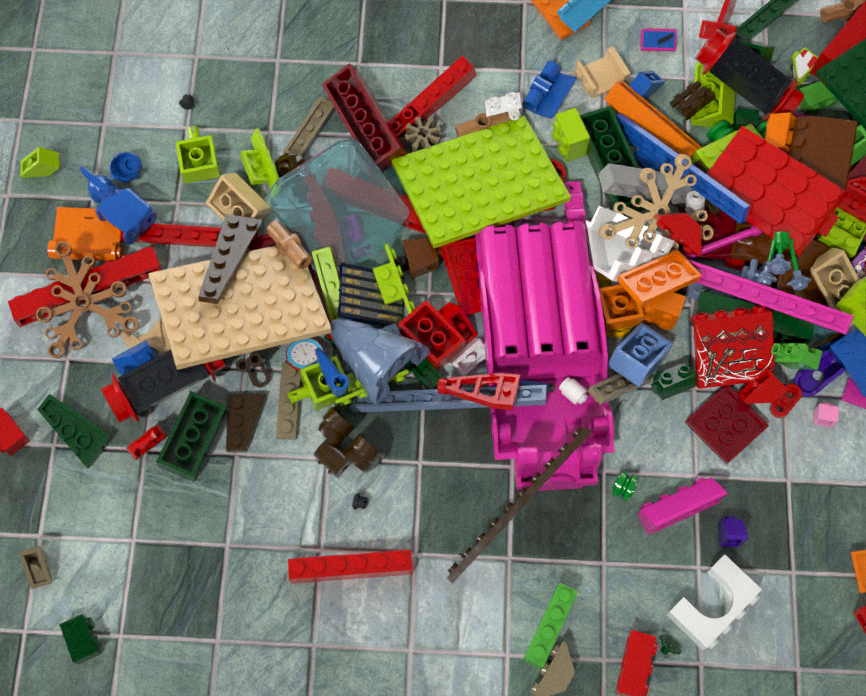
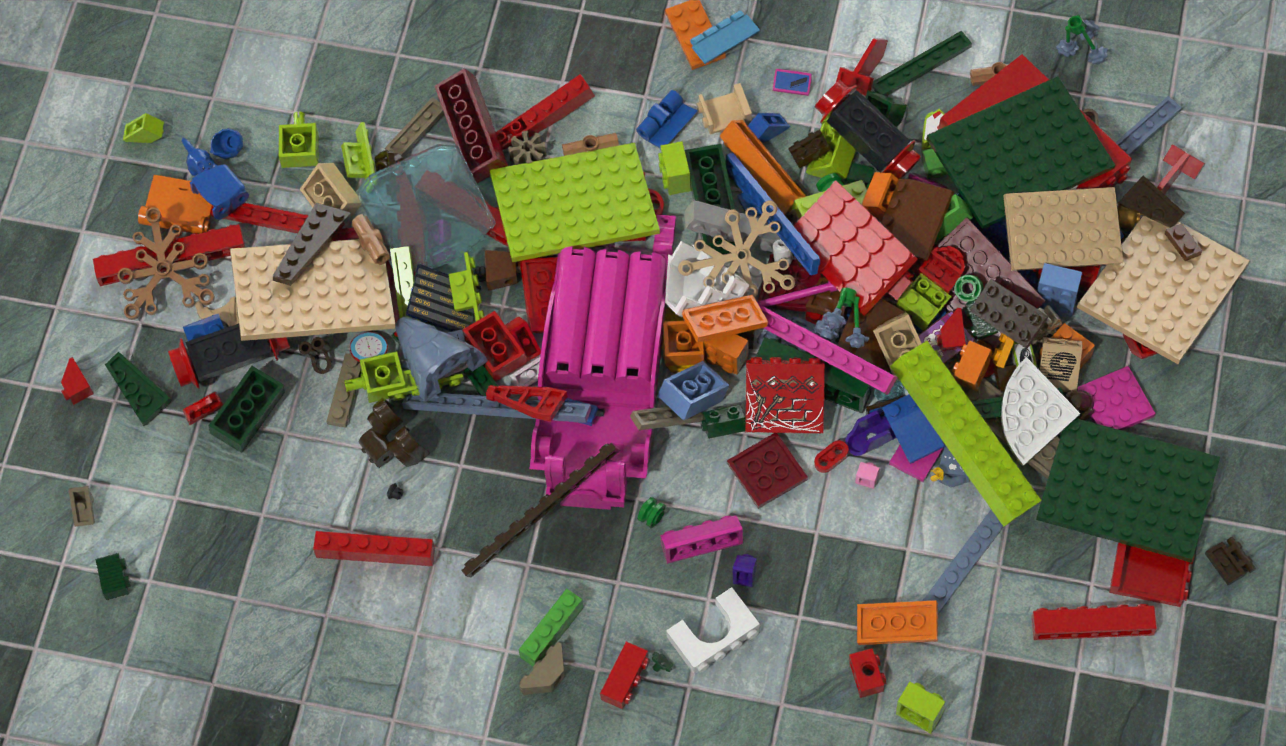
camera: 15 degrees right, 5 degrees down
black piece [179,94,195,110] -> none
dark brown wing [226,394,267,453] -> none
blue piece [315,348,349,397] -> none
white hinge [485,92,522,120] -> none
white brick [559,377,588,405] -> none
red slope [653,213,702,256] -> none
red slope [738,367,788,404] -> none
bright green hips [771,343,822,370] -> none

